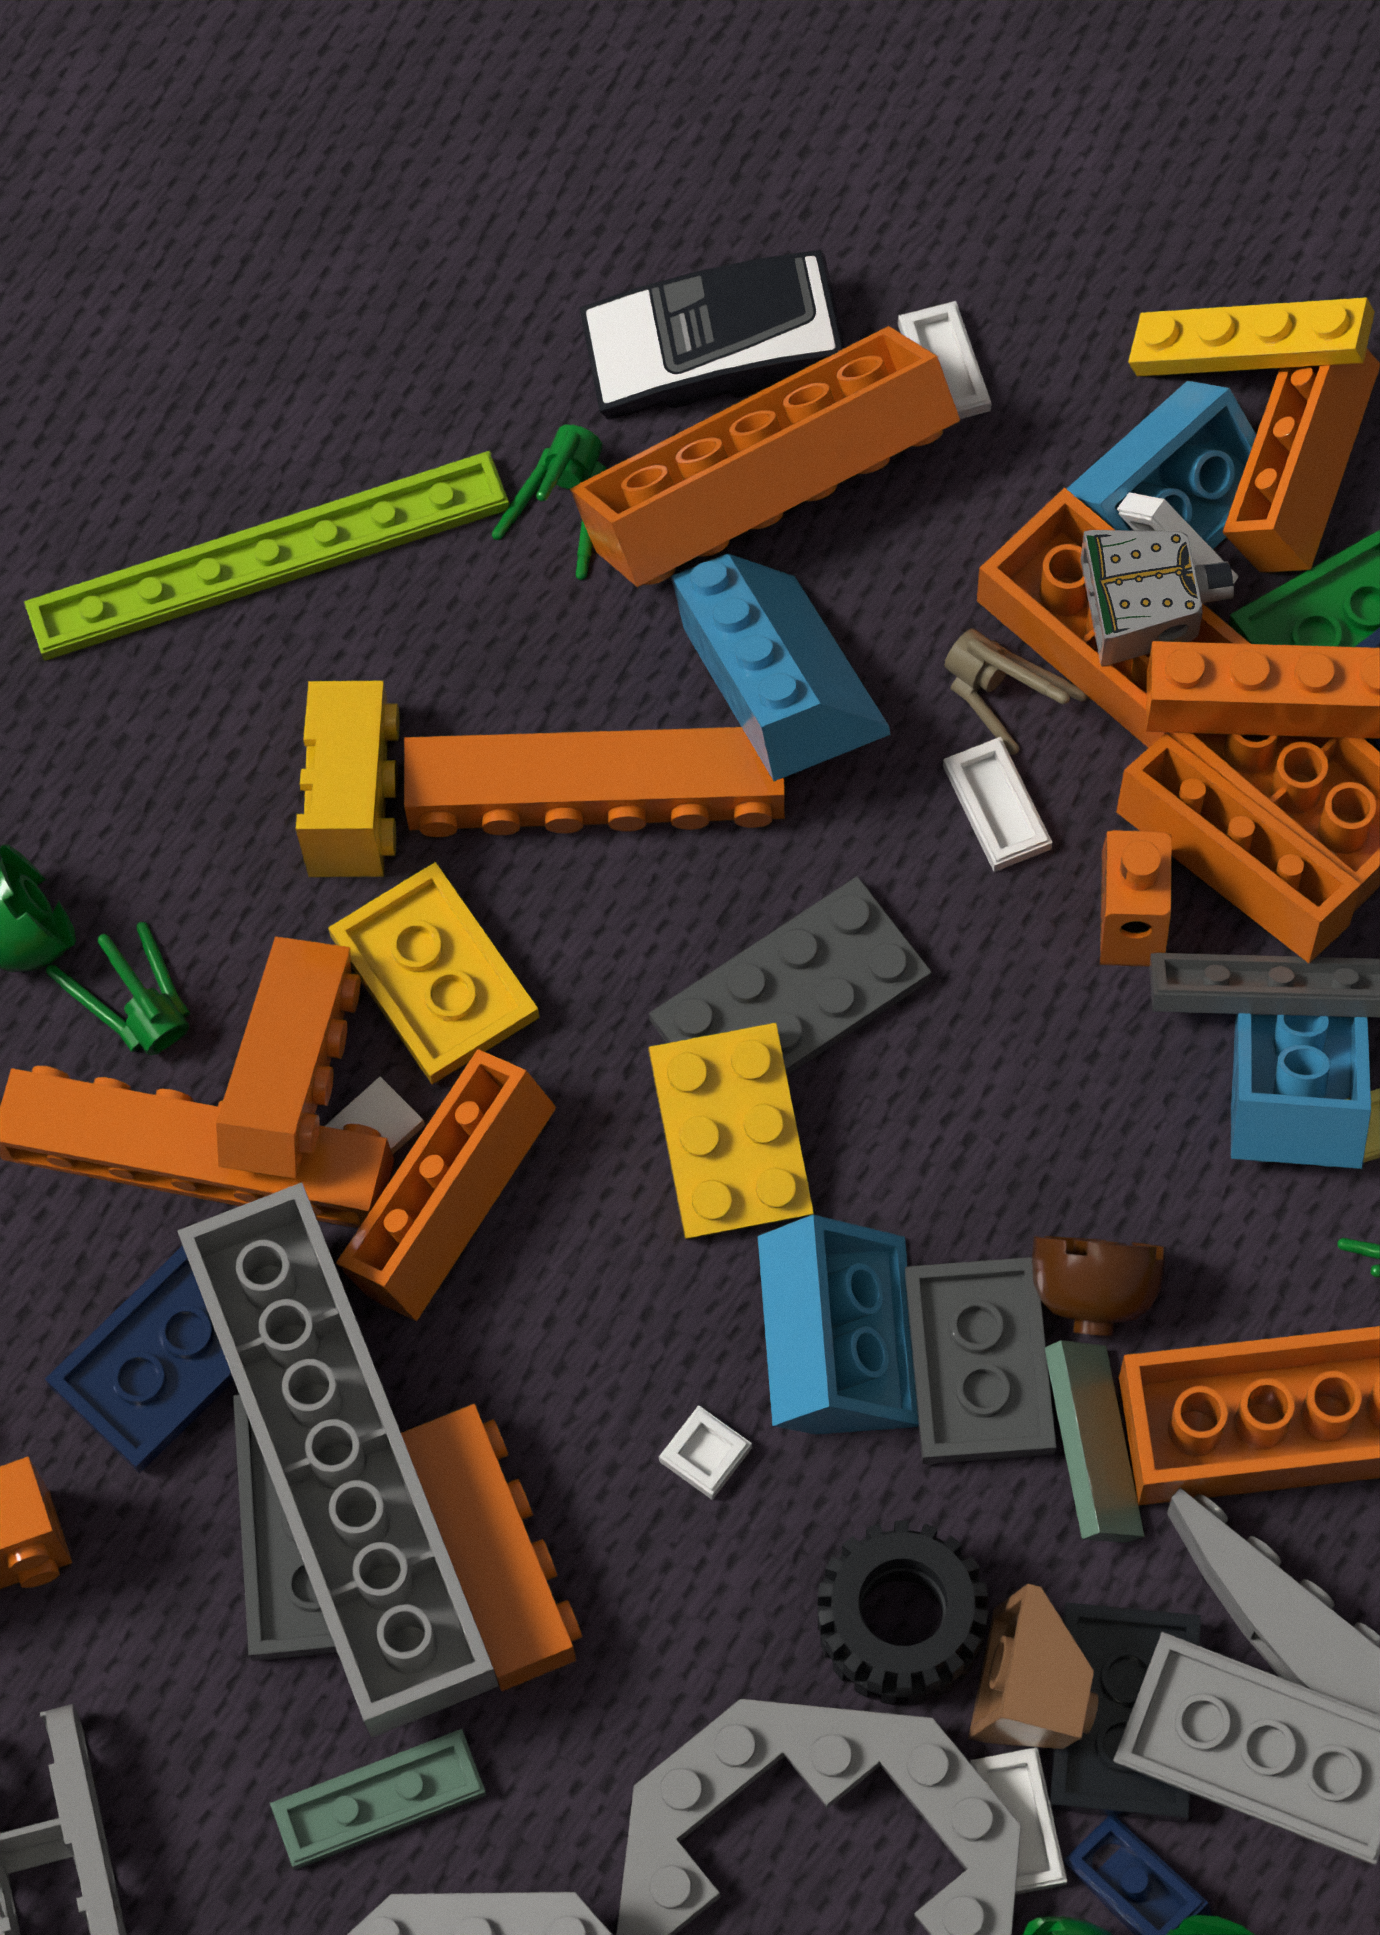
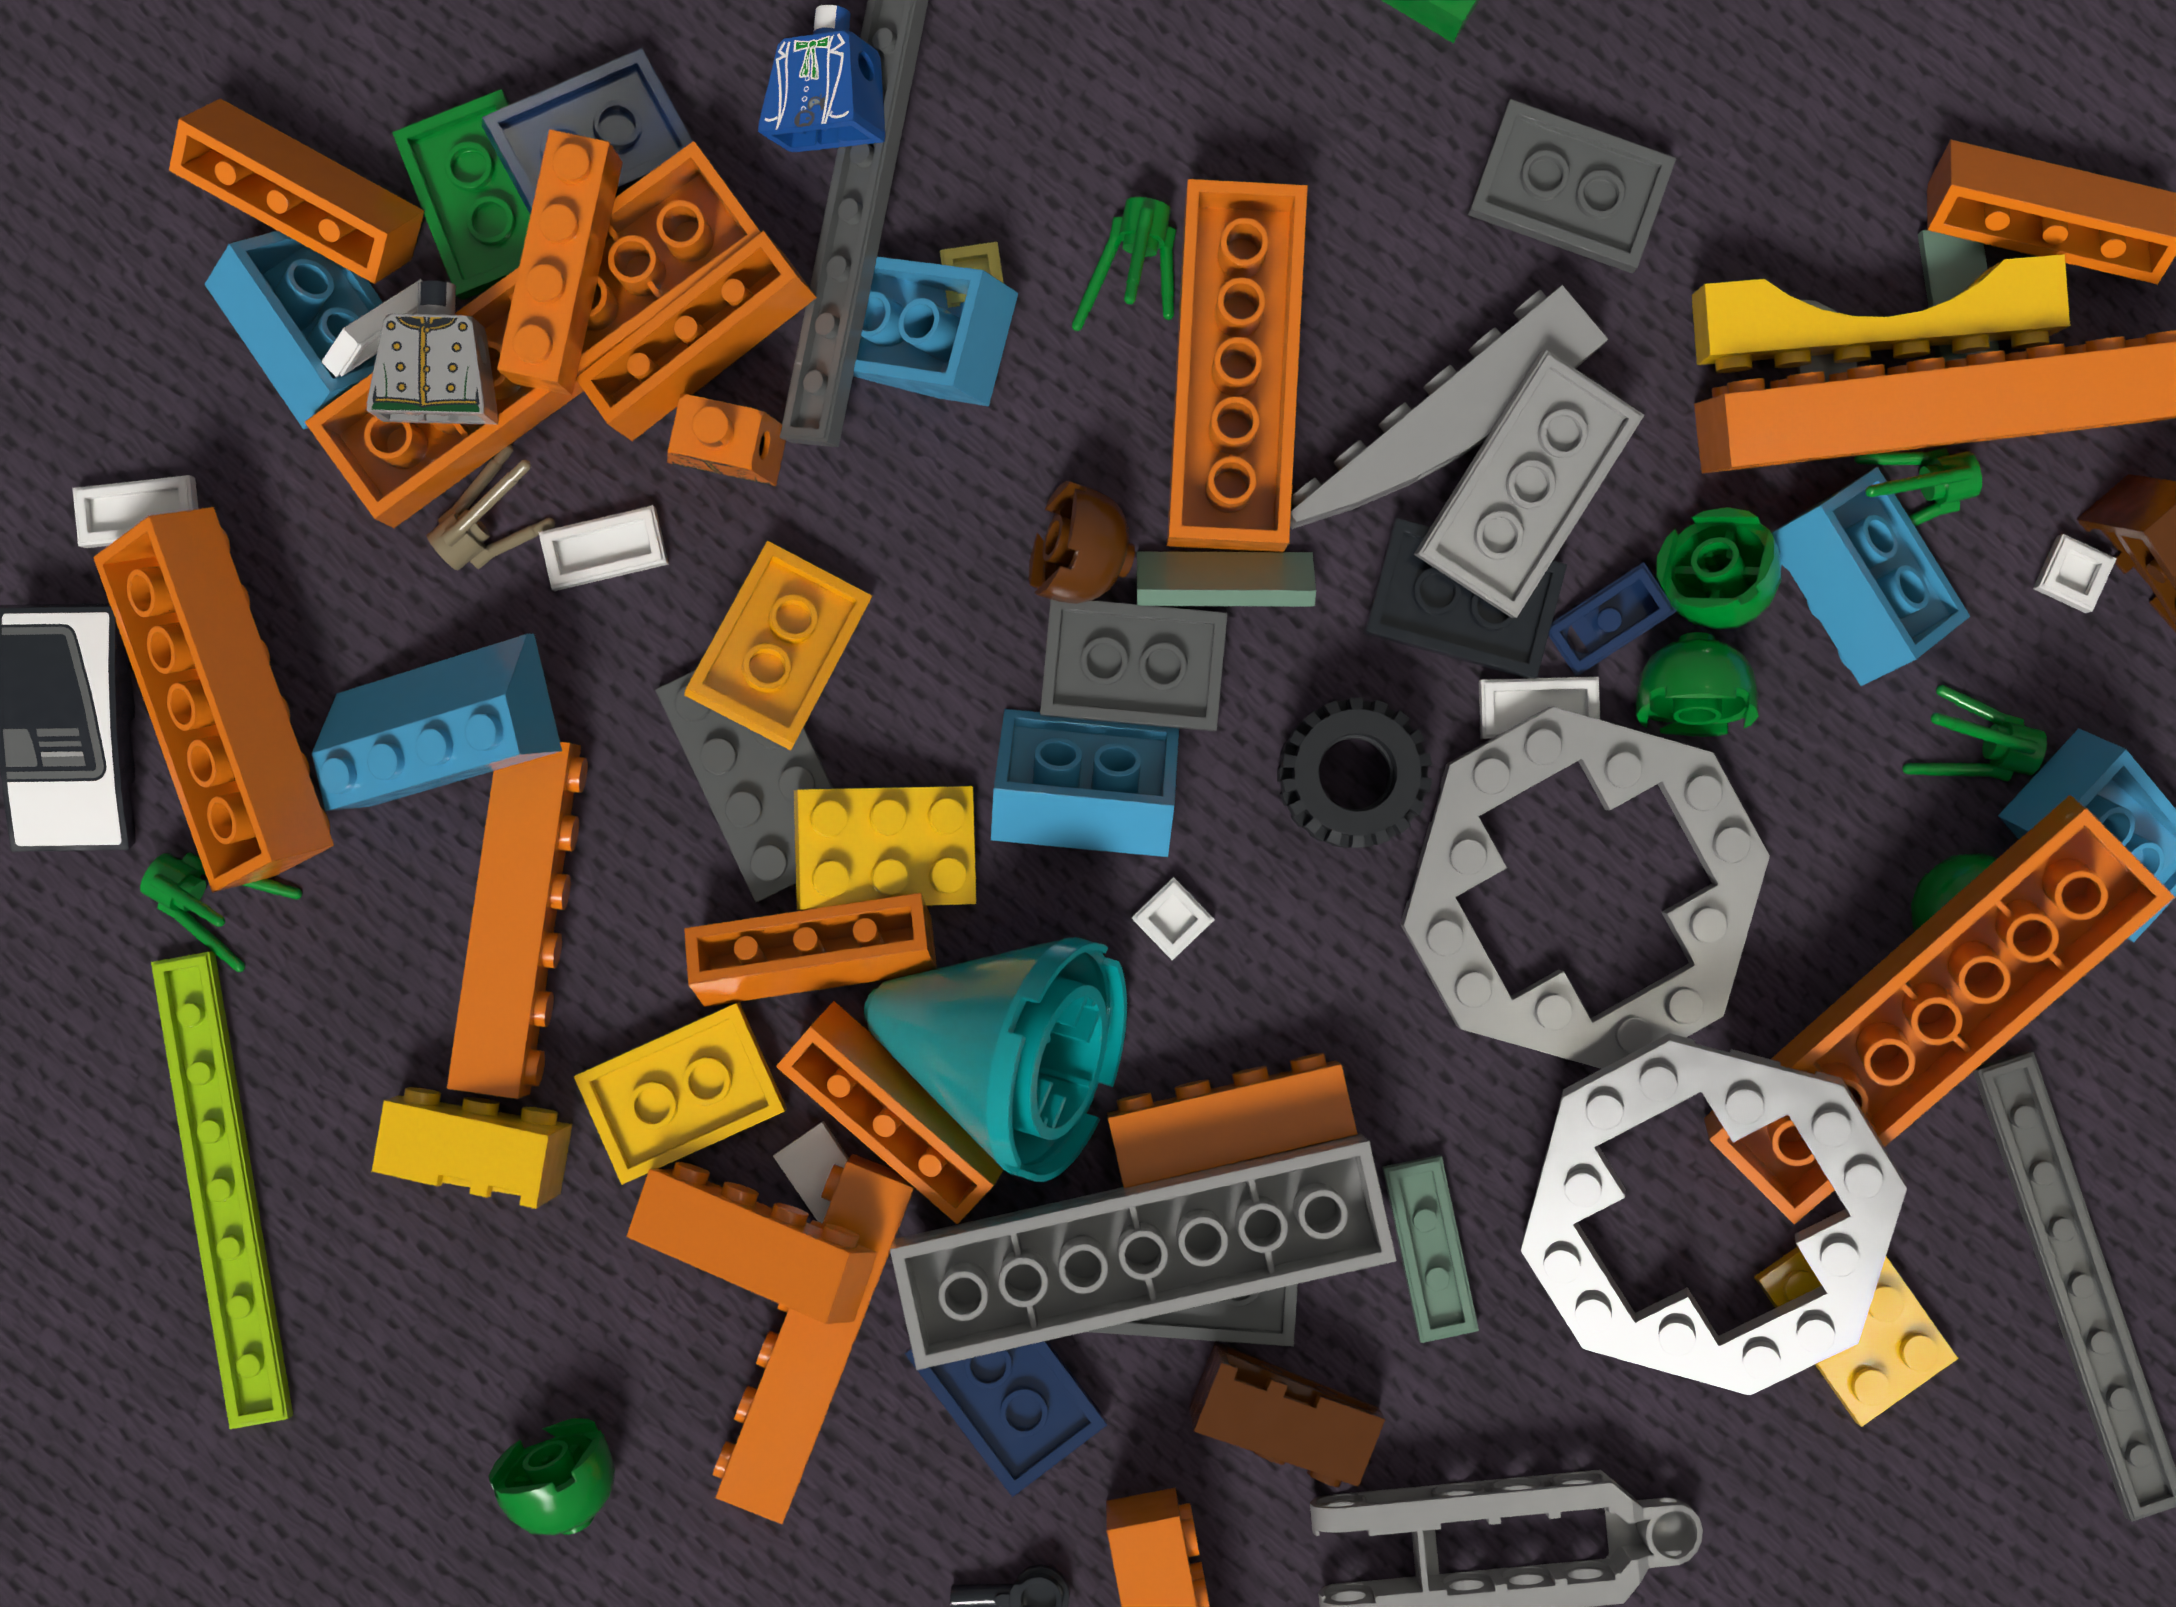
camera: 85 degrees left, 20 degrees up
green plant [46,922,190,1055] -> none
medium nougat slope [968,1584,1098,1749] -> none
yellow plate [1128,297,1375,376] -> none
none -> light orange plate [684,540,872,751]
none -> orange brick [684,893,937,1007]
none -> teal cone [864,937,1127,1182]
none -> reddish brown wedge [1189,1341,1385,1487]

